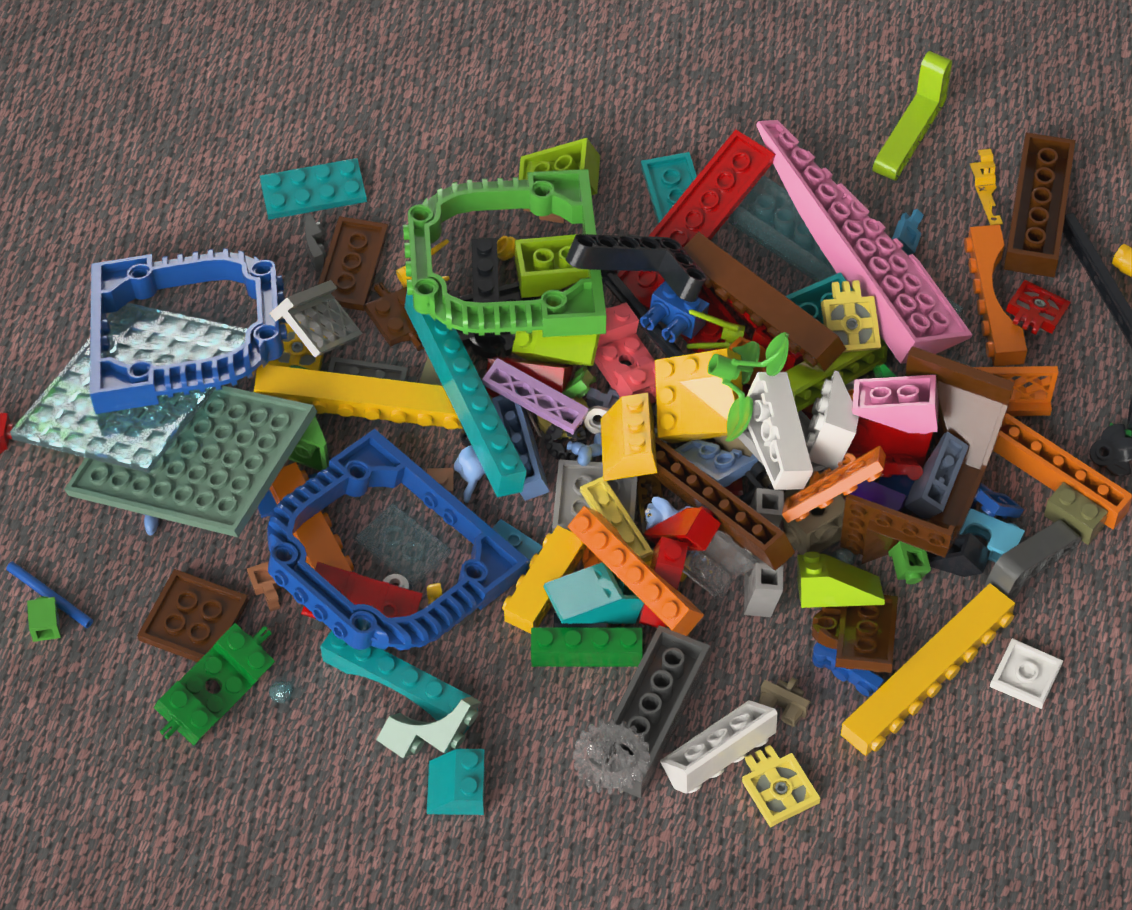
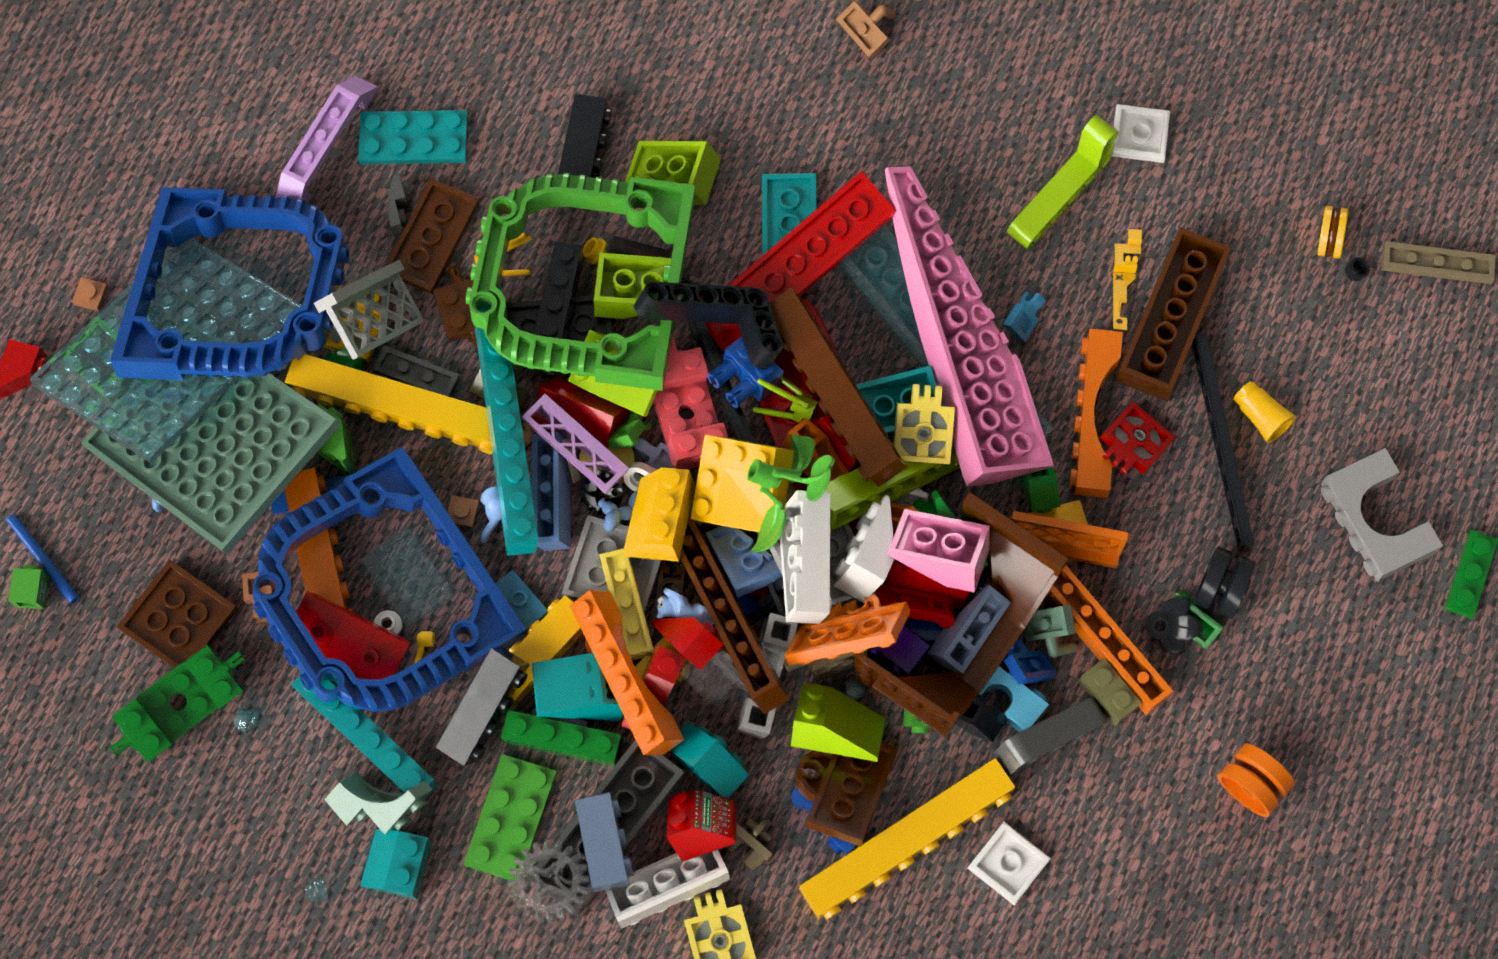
camera: 15 degrees right, 15 degrees up
none -> nougat plate [72,278,109,312]
none -> lavender slope [275,76,379,203]
none -> clear light blue plate [304,877,328,906]
none -> brick [436,646,530,766]
none -> bright green plate [463,754,557,884]
none -> black brick [558,94,612,178]
none -> sand blue brick [575,793,633,892]
none -> red slope [667,789,737,862]
none -> teal brick [668,721,749,798]
none -> medium nougat plate [836,1,896,58]
none -> green slope [1020,468,1060,513]
none -> sand green plate [1024,605,1077,657]
none -> white tile [1112,104,1170,163]

